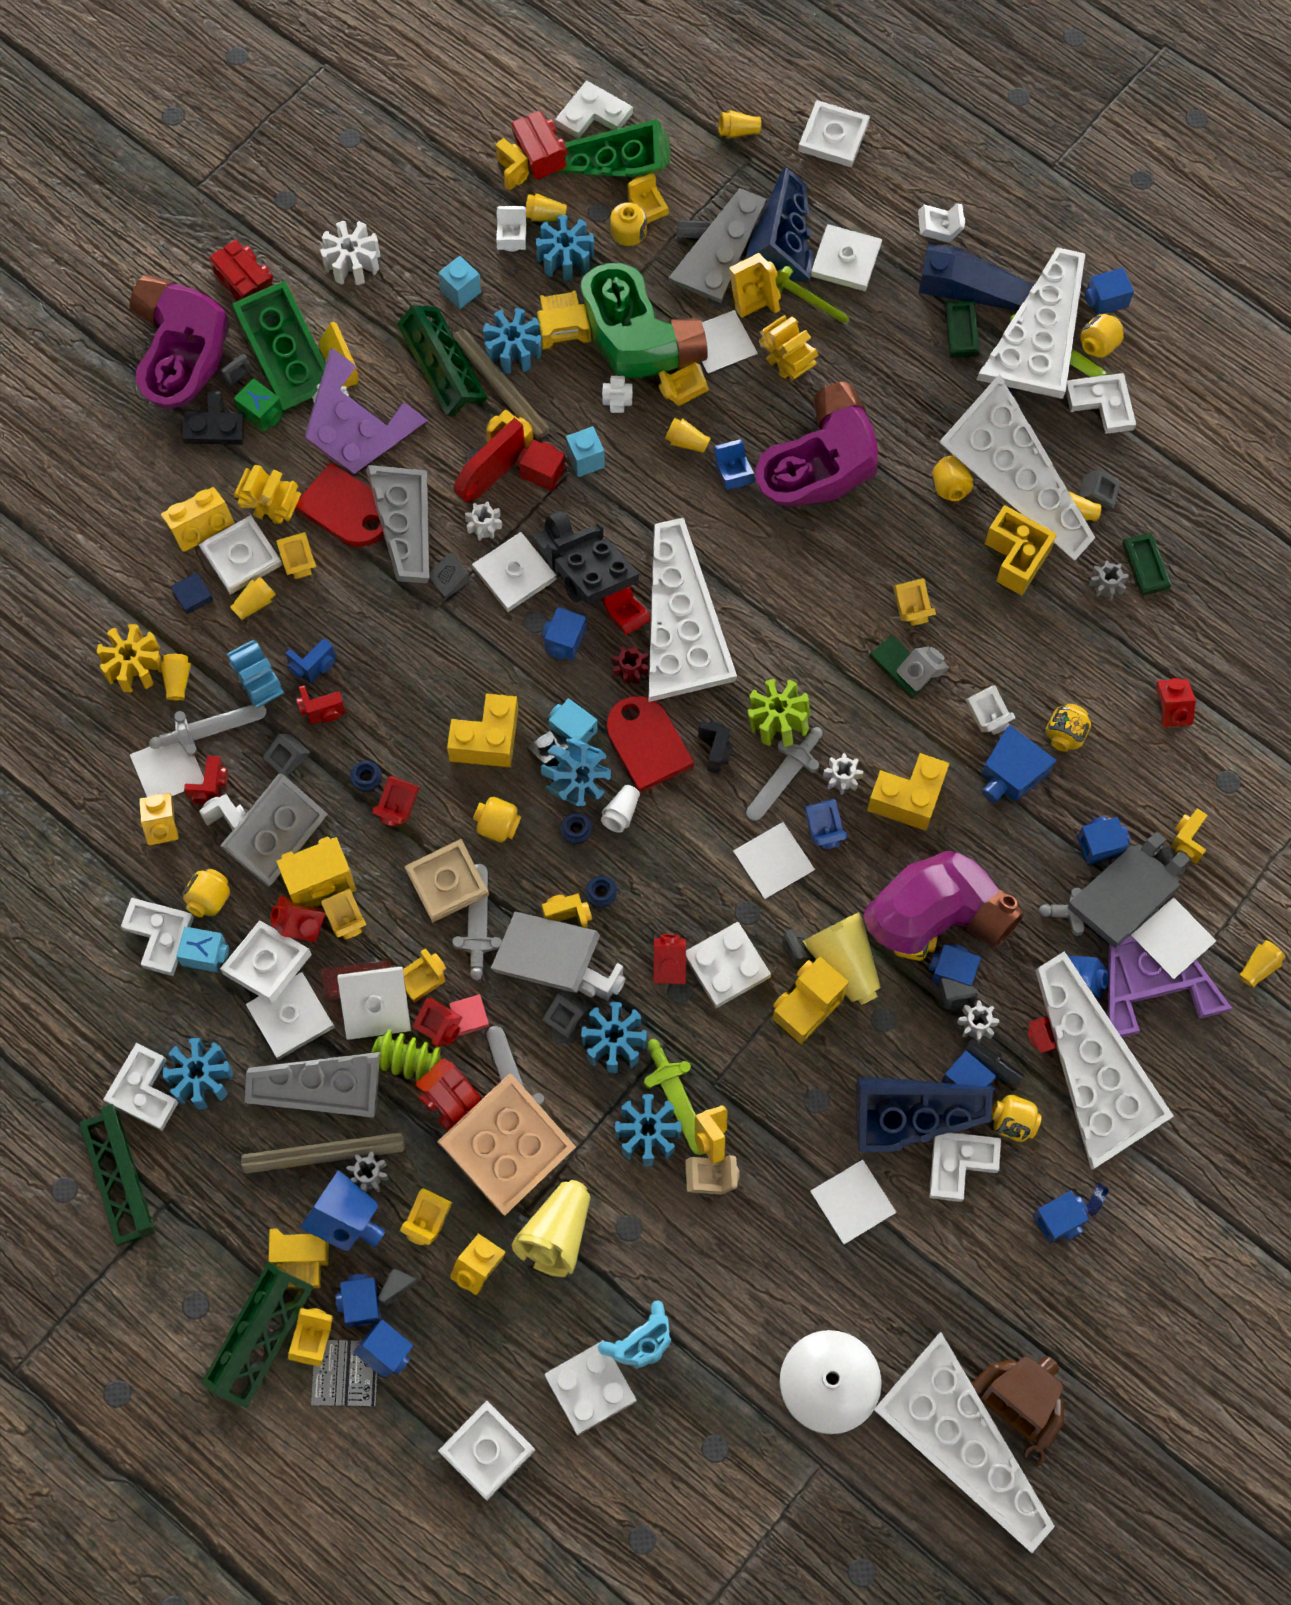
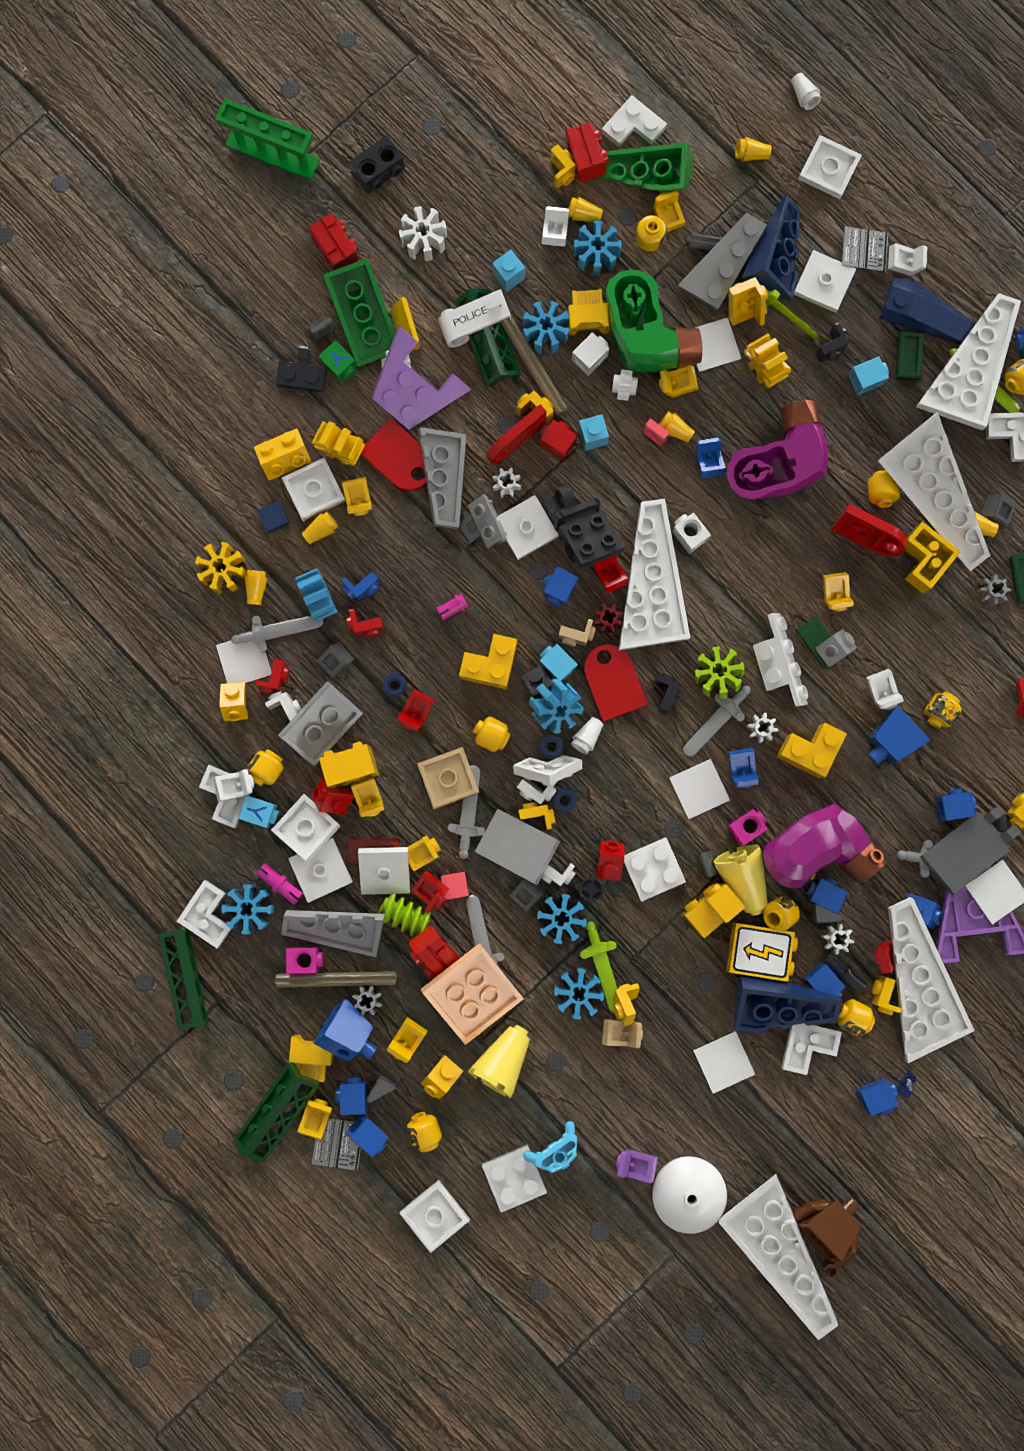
camera: 10 degrees right, 15 degrees up
magenta piece [129,274,230,409] -> none
none -> white bracket [213,769,254,802]
none -> green fence [215,98,320,181]
none -> dark pink pin [256,863,304,905]
none -> dark pink brick [286,947,323,974]
none -> black brick [349,135,405,194]
none -> yellow head [406,1112,442,1152]
none -> dark pink pin [436,594,469,621]
none -> white door [438,289,511,348]
none -> light grey hinge [468,494,507,548]
none -> white plate [513,755,582,786]
none -> white bracket [517,778,557,805]
none -> tan bracket [558,619,596,647]
none -> white brick [572,332,609,376]
none -> black wheel [578,877,604,902]
none -> medium lavender bracket [616,1149,658,1183]
none -> coral tile [643,418,669,446]
none -> white brick [672,512,711,554]
none -> panel [726,922,798,982]
none -> dark pink brick [727,809,768,846]
none -> white bracket [753,613,808,707]
none -> yellow head [763,896,800,932]
none -> white cone [791,73,821,110]
none -> black bracket [815,322,850,362]
none -> red tile [831,504,908,557]
none -> light grey sticker [842,226,888,272]
none -> medium azure brick [848,356,889,396]
none -> yellow bracket [872,975,902,1015]

